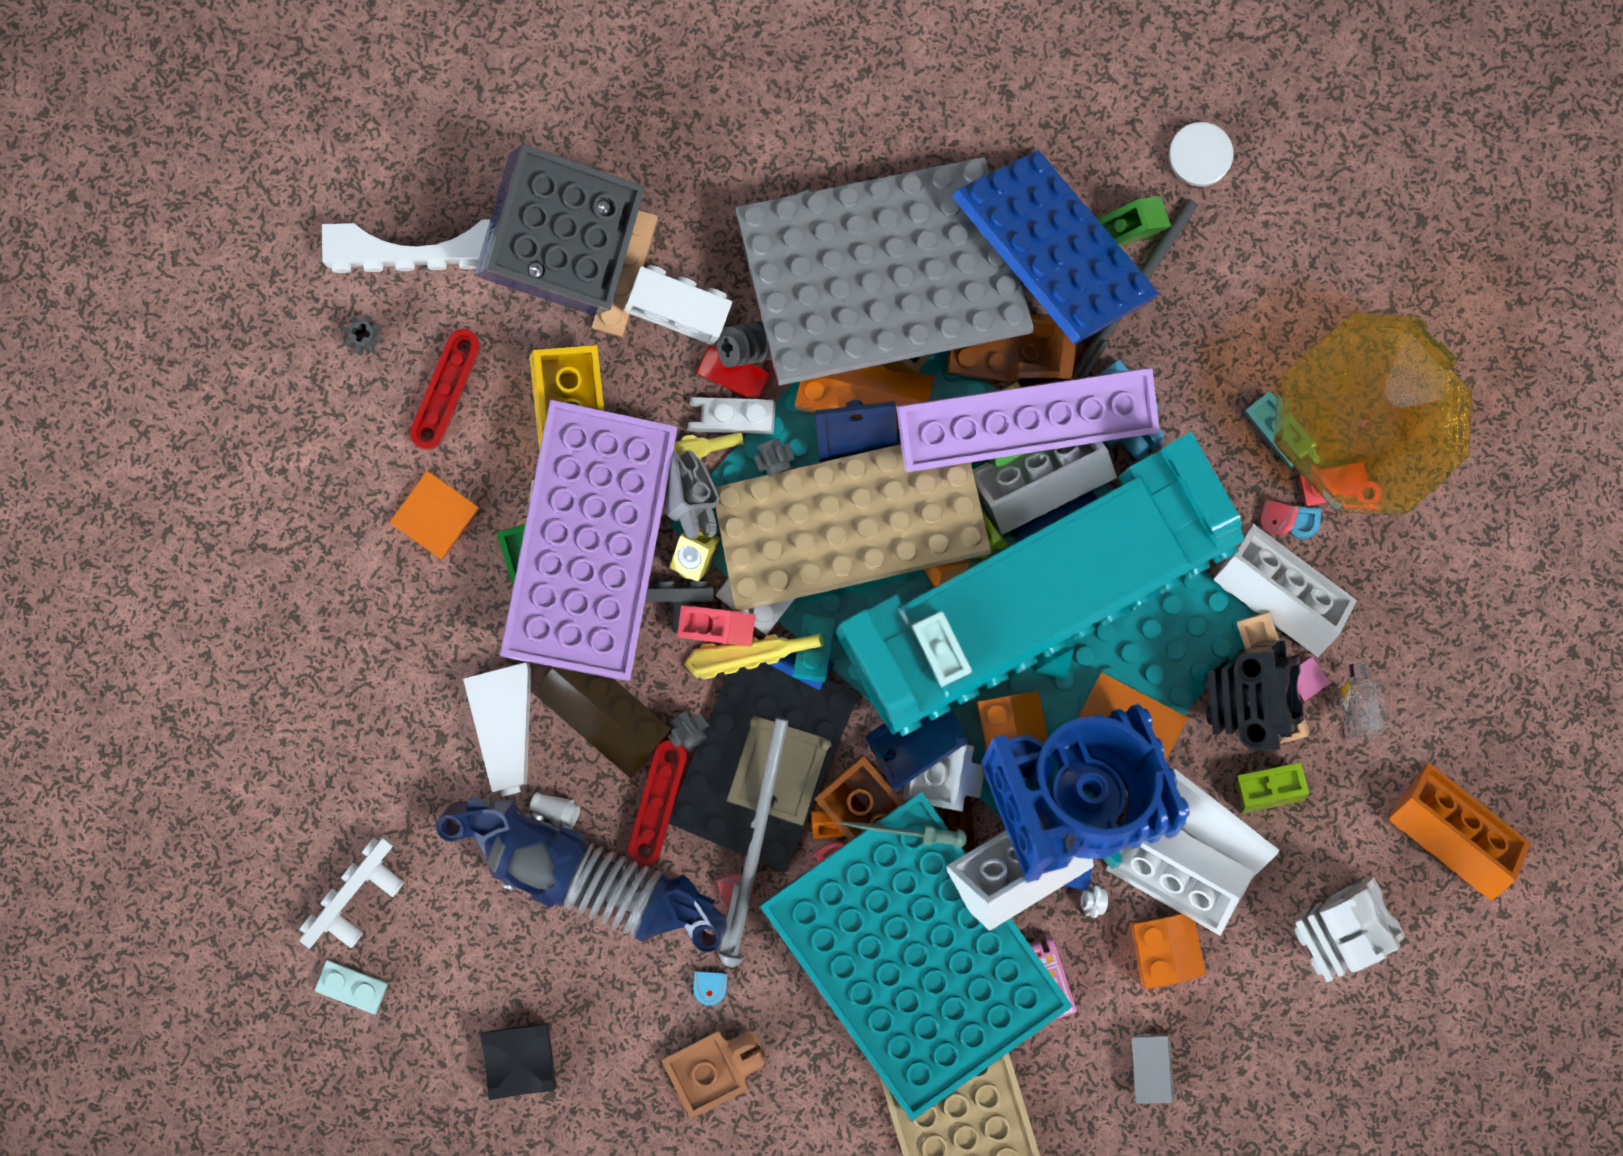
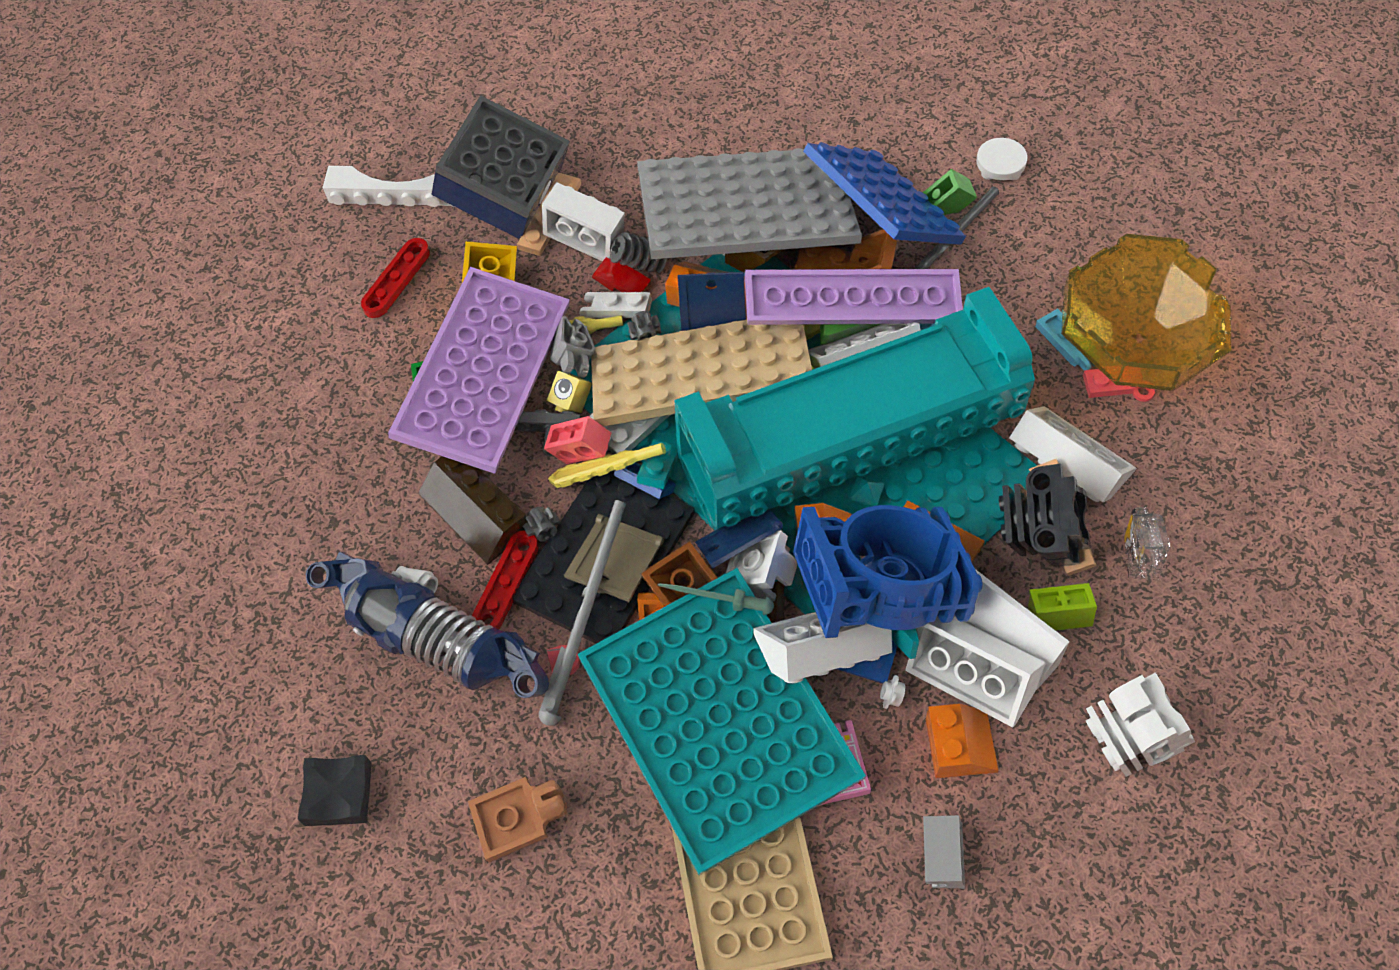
camera: 10 degrees right, 25 degrees down
white plate [299,834,404,949] -> none
light aqua plate [315,960,389,1014] -> none
dark grey gear [343,315,384,356] -> none
orange tile [389,471,480,560] -> none
white slope [463,662,531,797] -> none
medium azure tile [694,971,728,1006] -> none
light aqua plate [911,611,972,687] -> none
coral tile [1261,499,1299,535] -> none
medium azure tile [1289,506,1322,540] -> none
bright pink tile [1298,657,1331,702] -> none
orange slope [1388,762,1531,901] -> none

